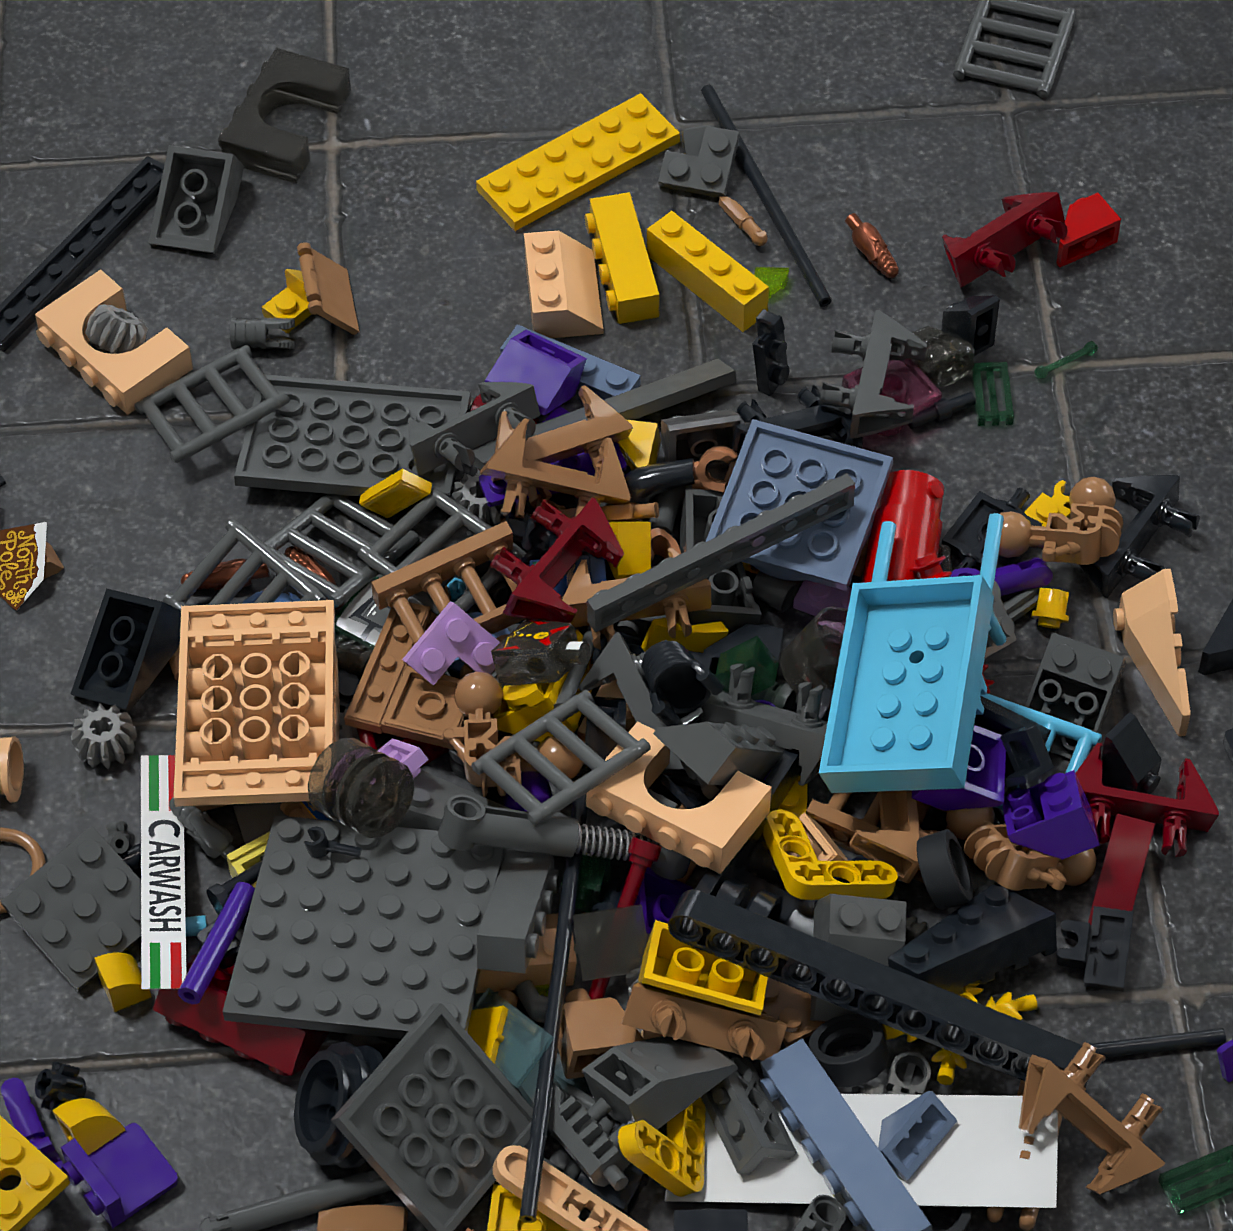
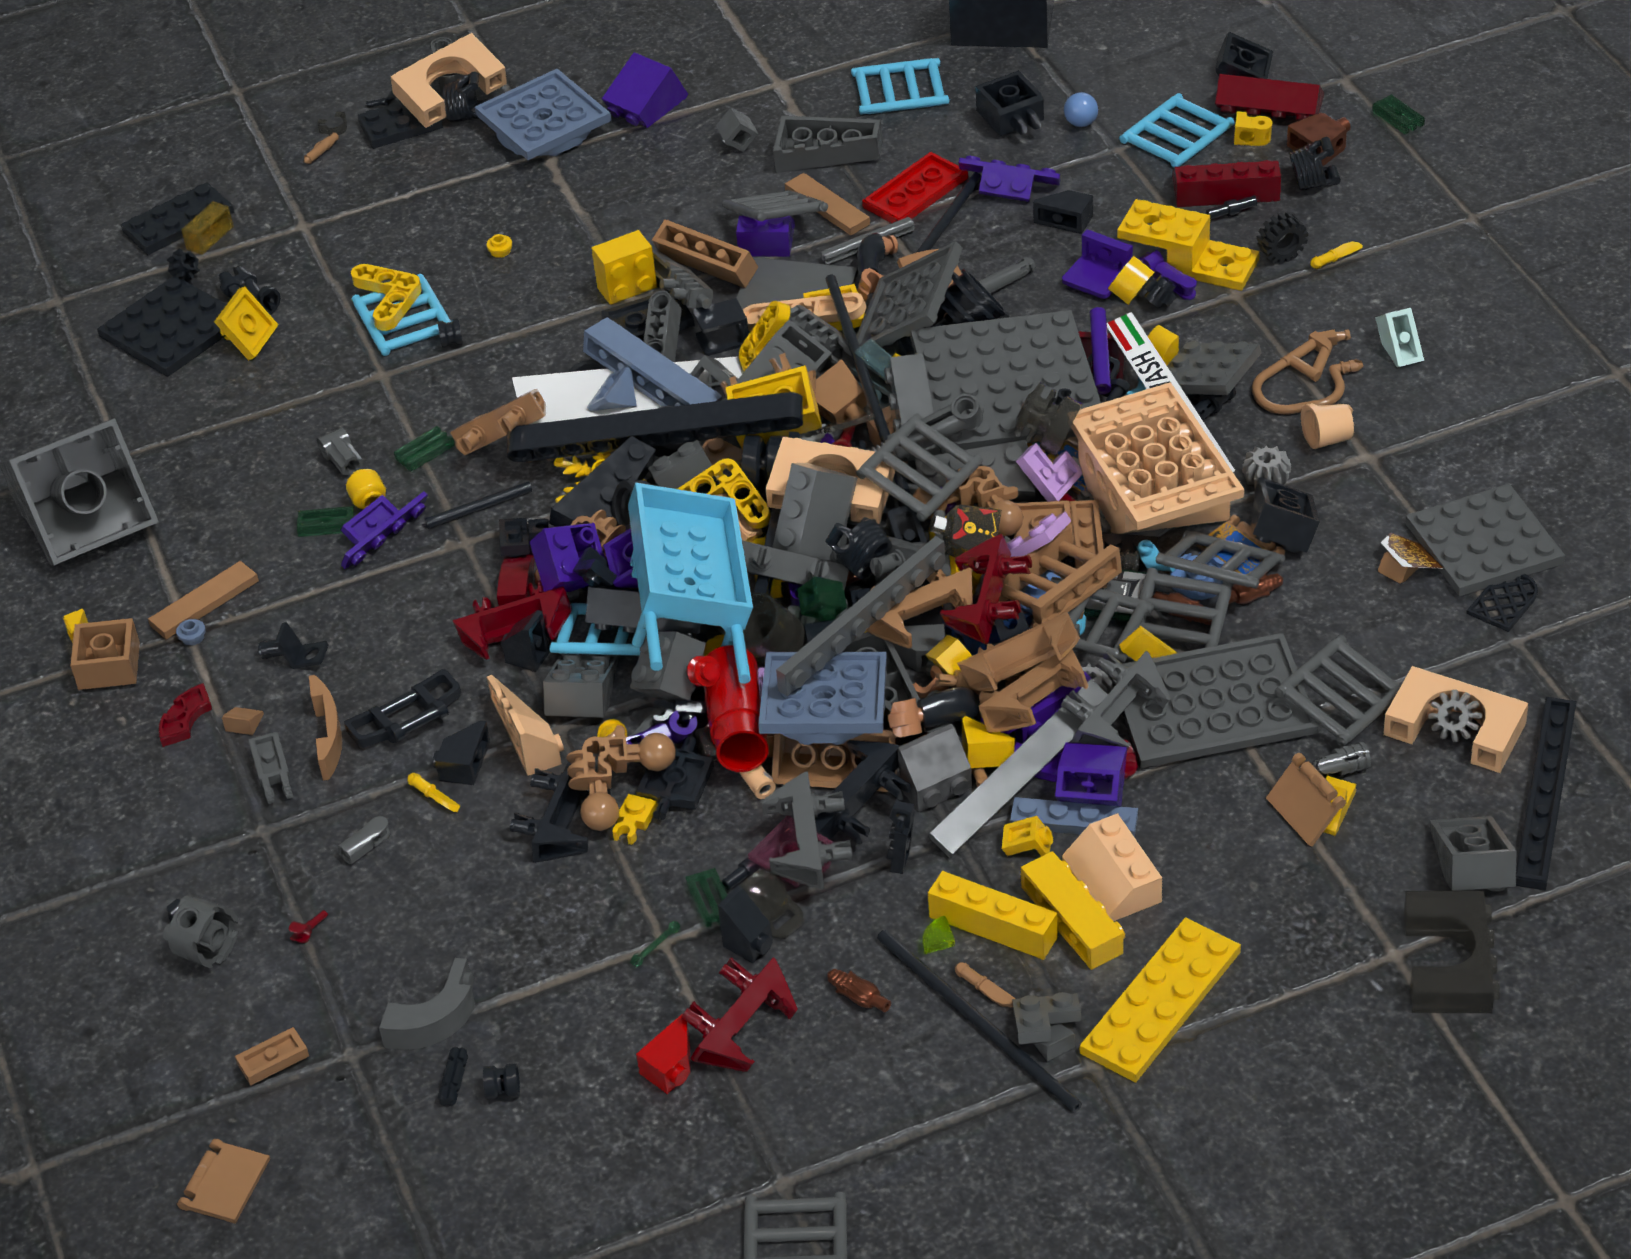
camera: 165 degrees right, 10 degrees down
dark grey arm [103,821,131,854] -> none
none -> yellow bracket [1002,816,1053,856]

